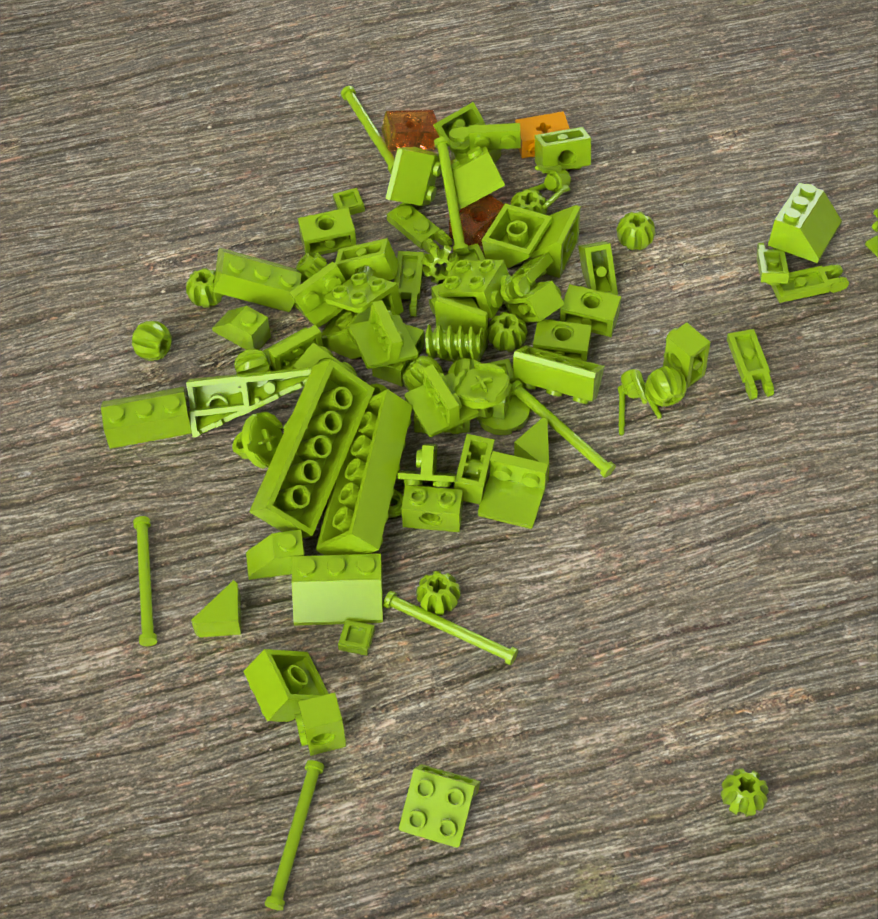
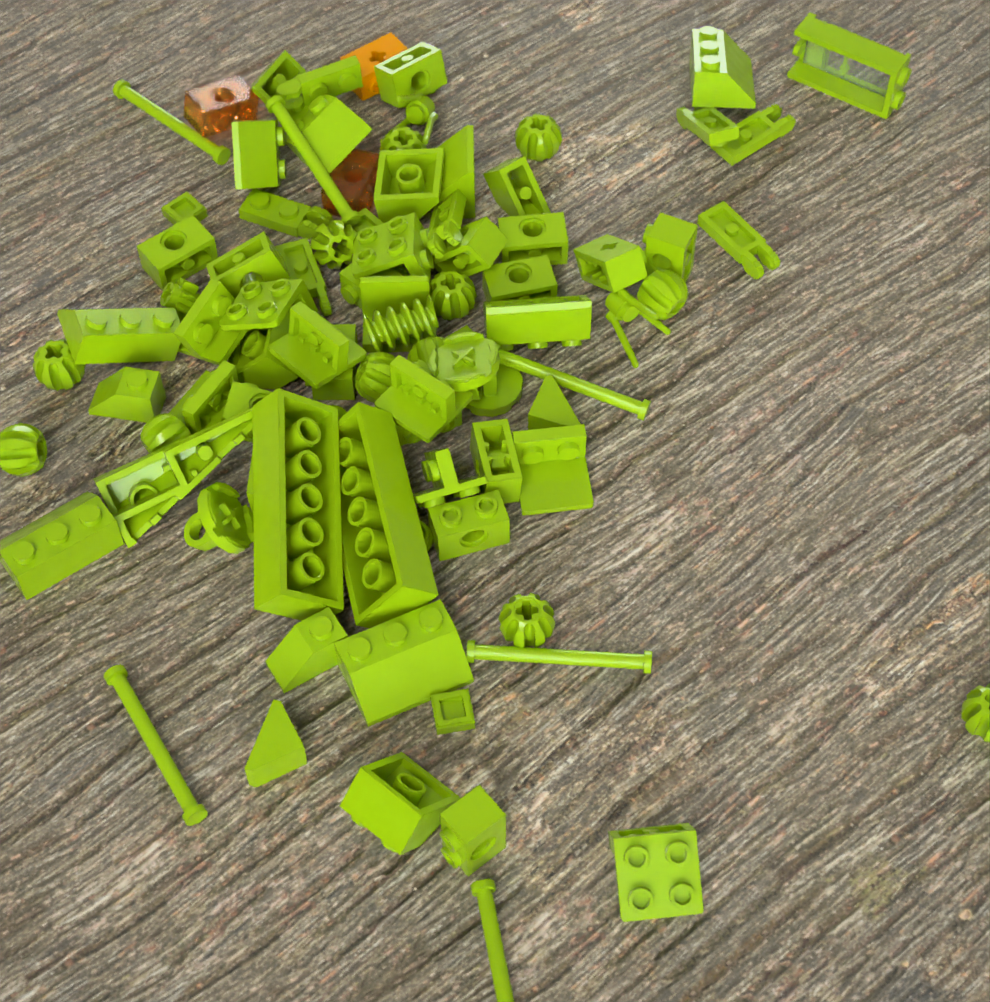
camera: 25 degrees left, 0 degrees up
none -> lime brick [573,234,648,293]

